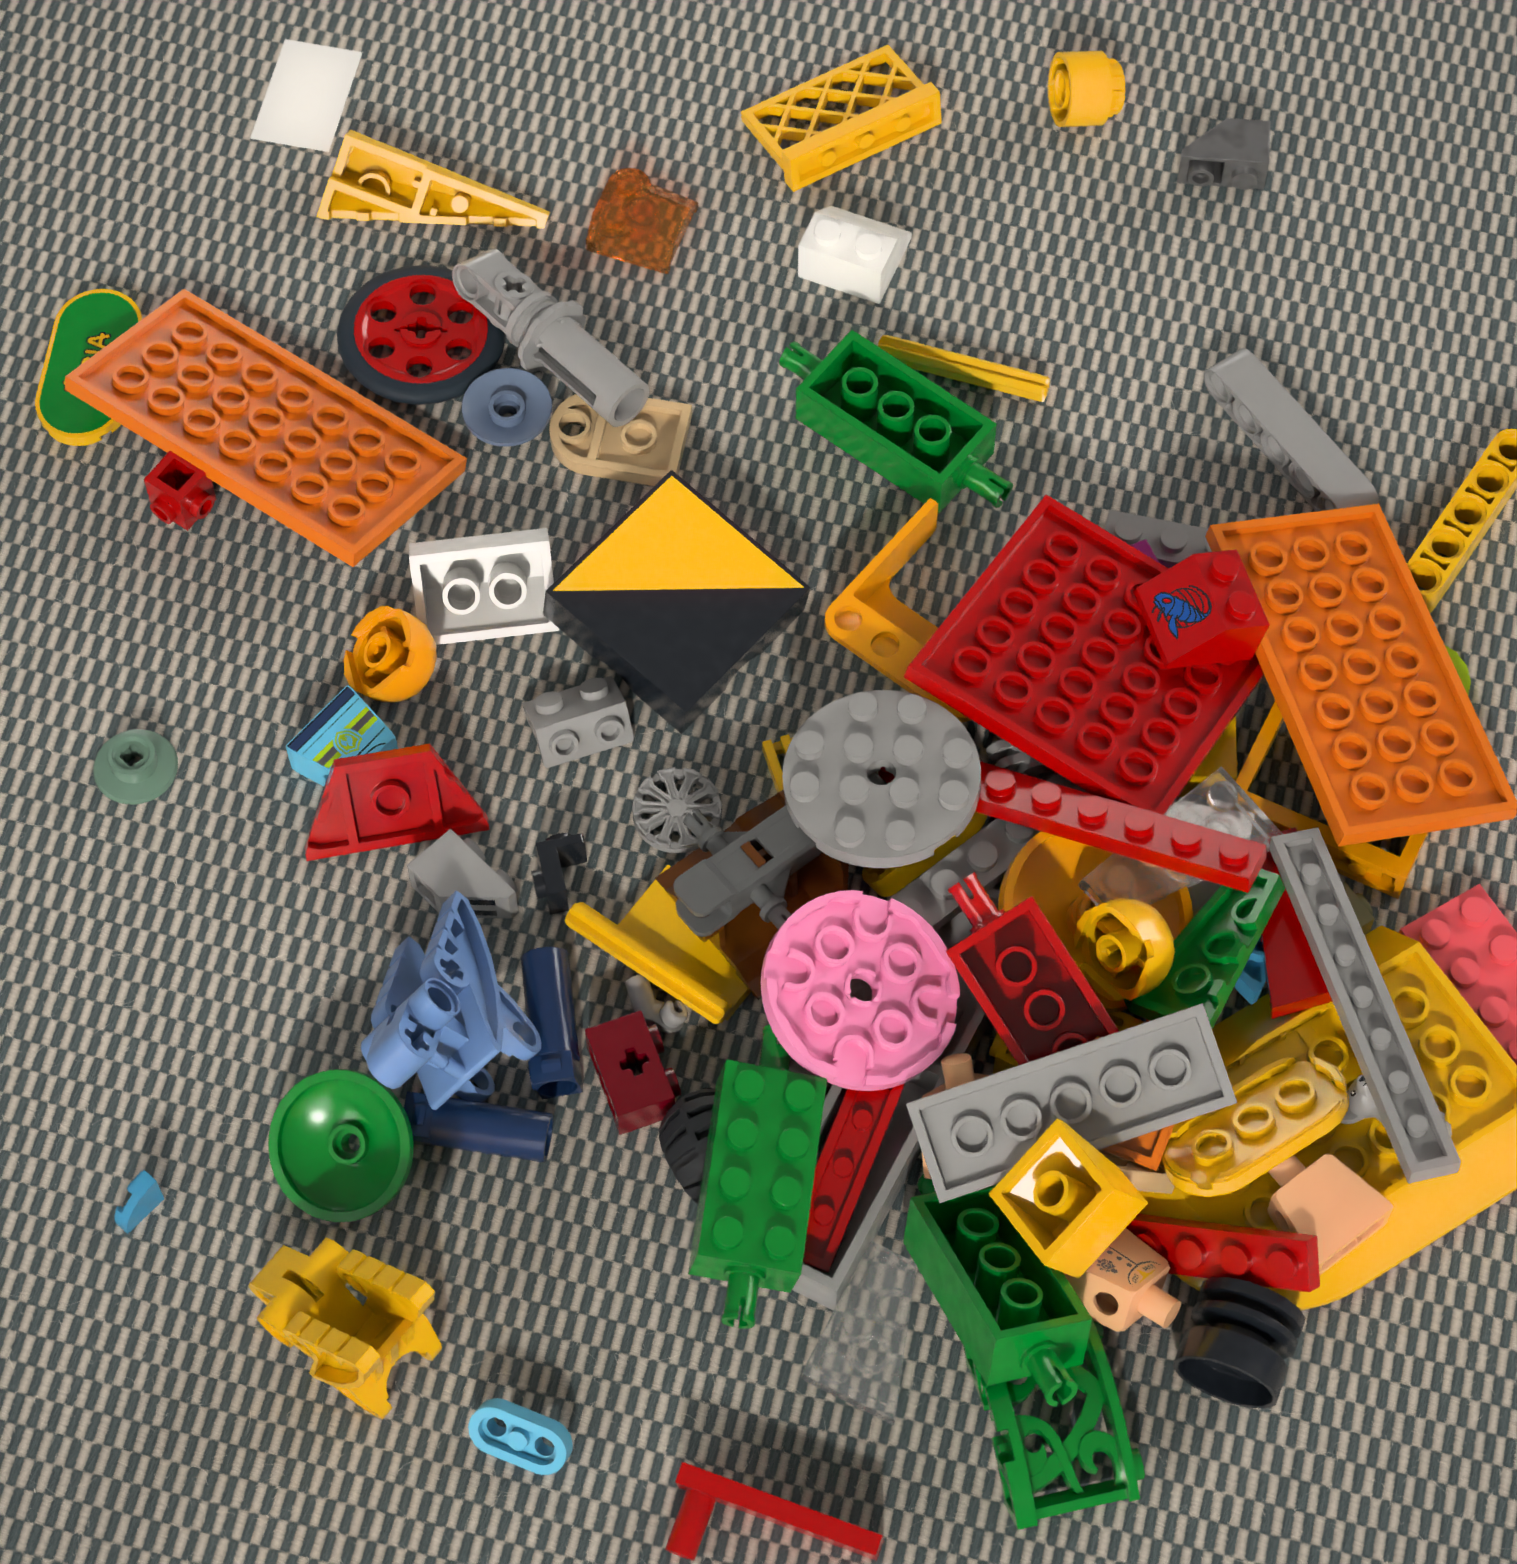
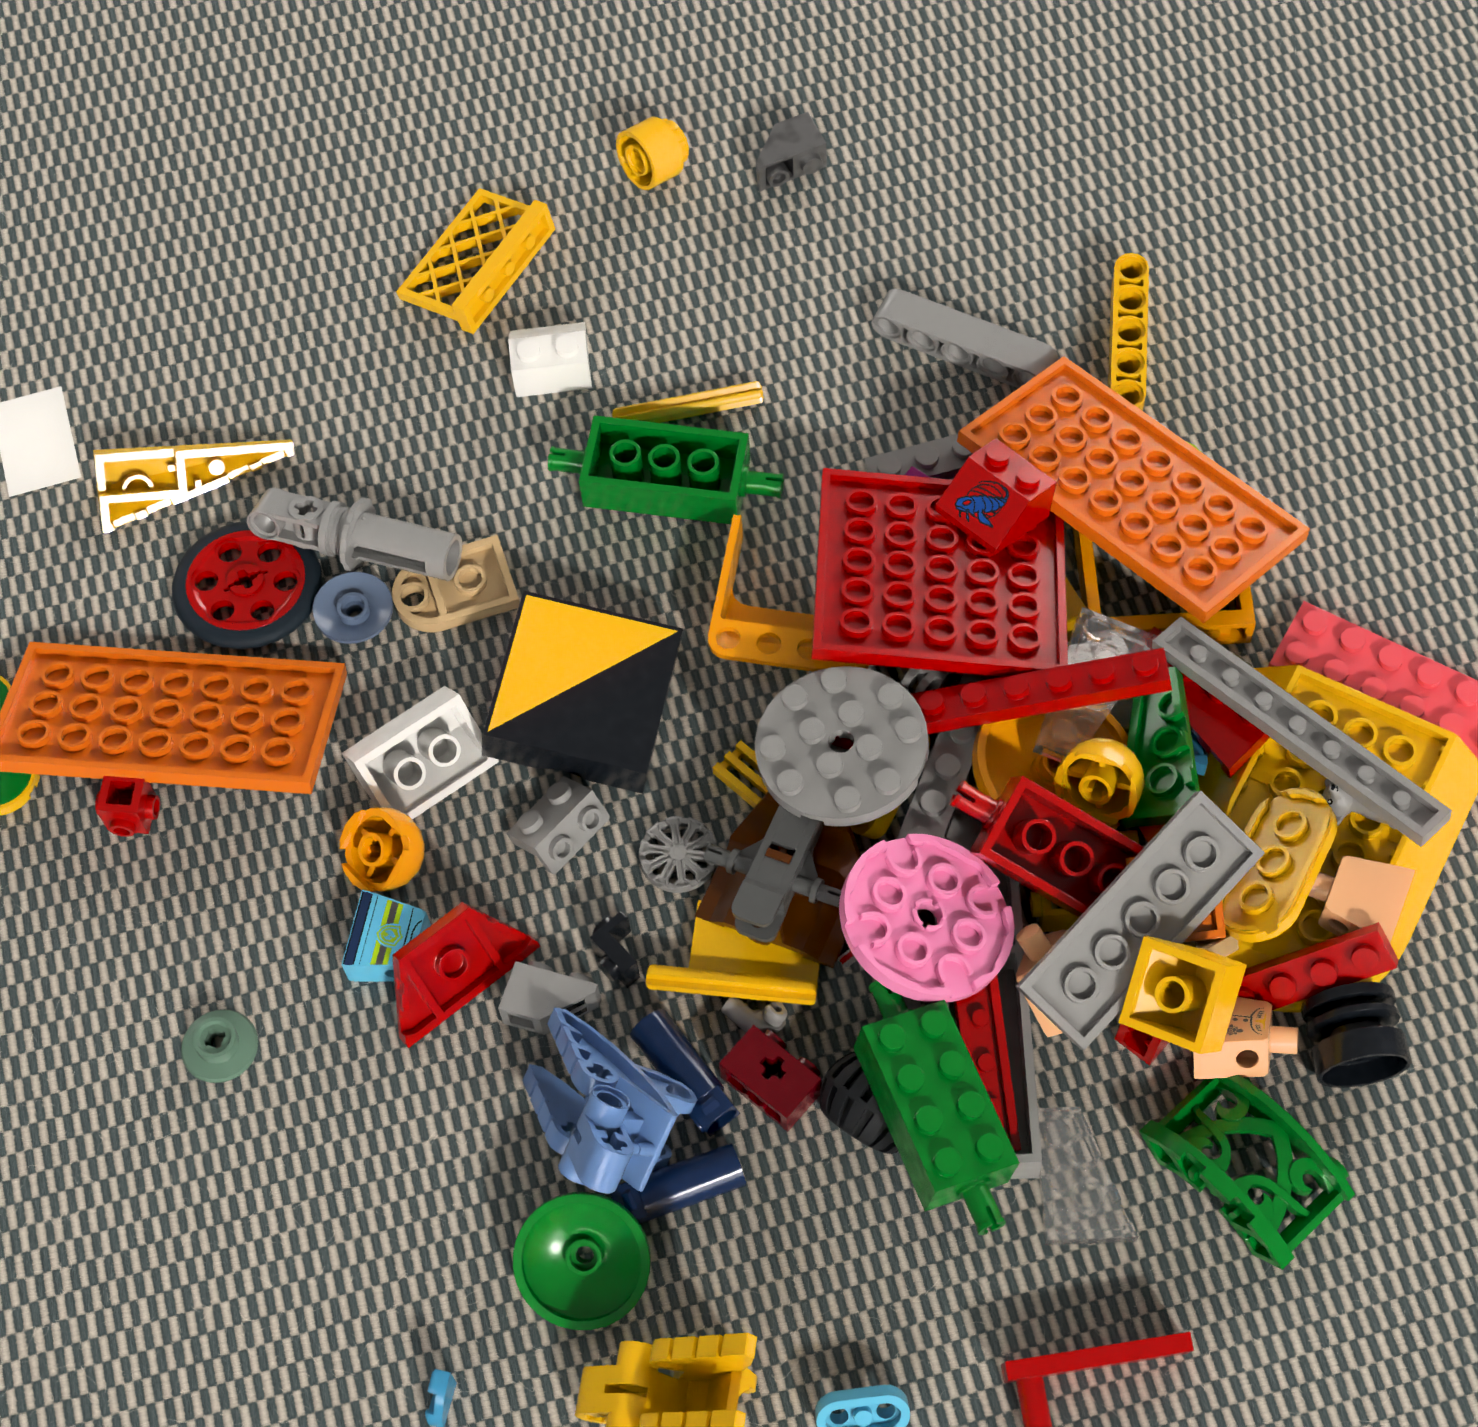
camera: 25 degrees left, 0 degrees up
clear orange slope [586,168,699,275] -> none
green brick [903,1174,1092,1407] -> none

